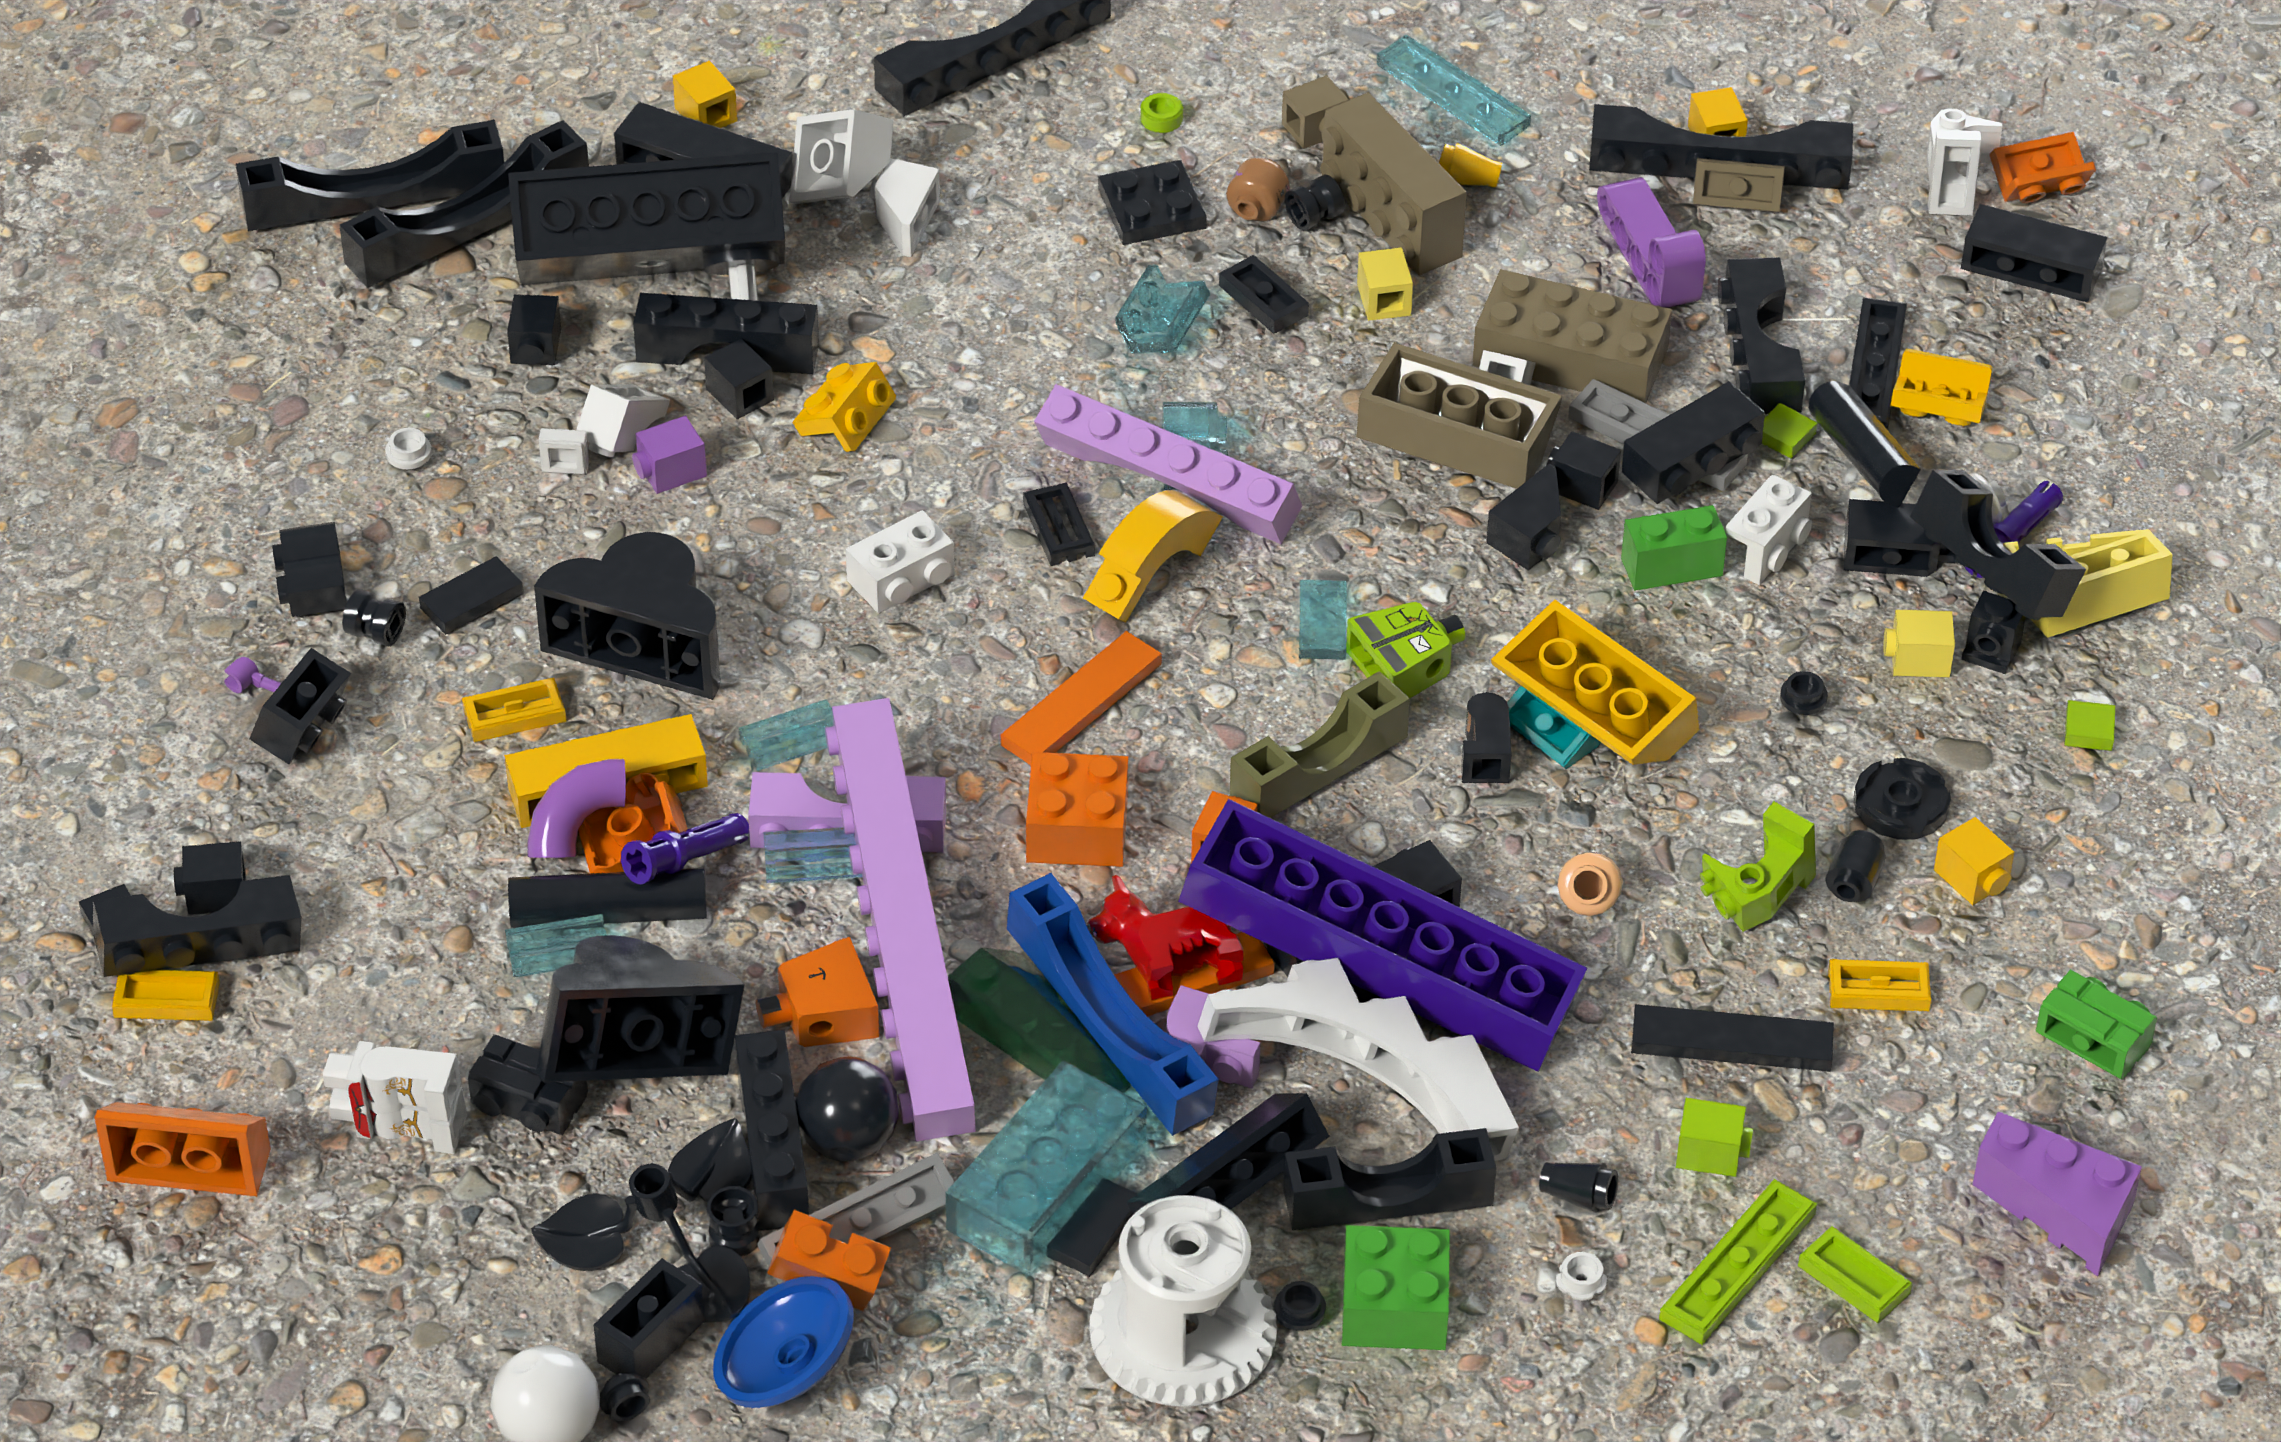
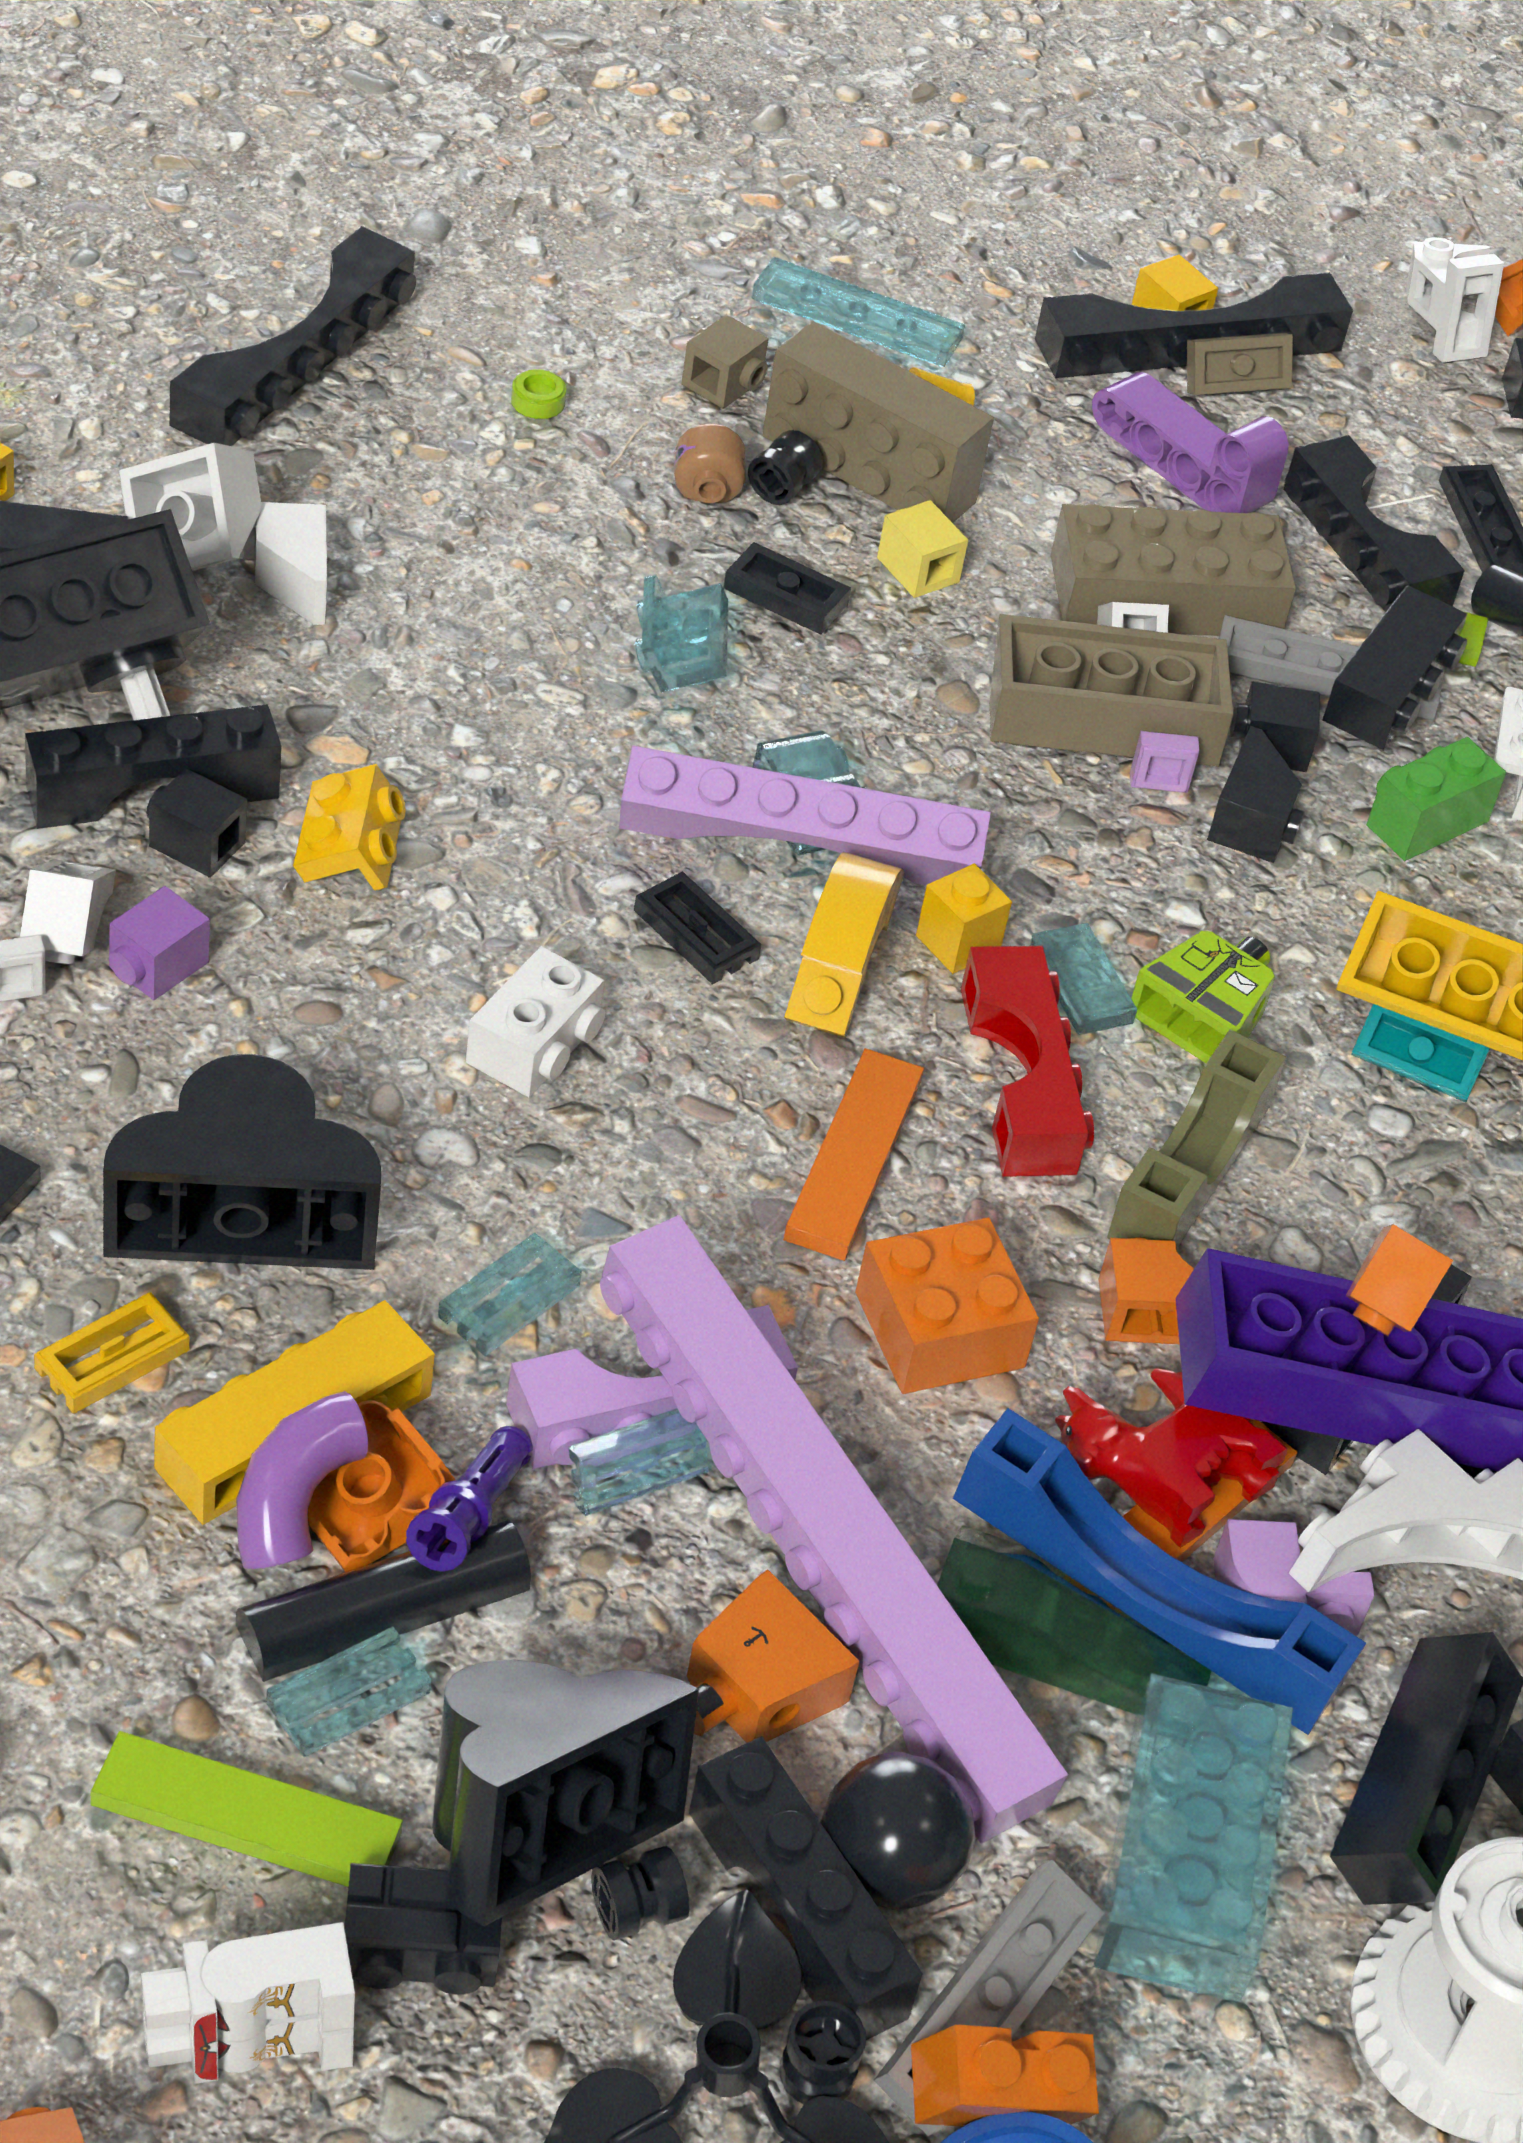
camera: 30 degrees left, 0 degrees up
black tile [1045,1175,1138,1277] -> none
black plate [1098,160,1207,245] -> none
black leg [1461,692,1512,783] -> none
none -> lime tile [91,1730,403,1887]
none -> black wheel [591,1845,690,1941]
none -> yellow brick [916,863,1012,974]
none -> red arch [961,946,1094,1177]
none -> lavender tile [1130,731,1199,793]
none -> orange slope [1346,1224,1454,1336]

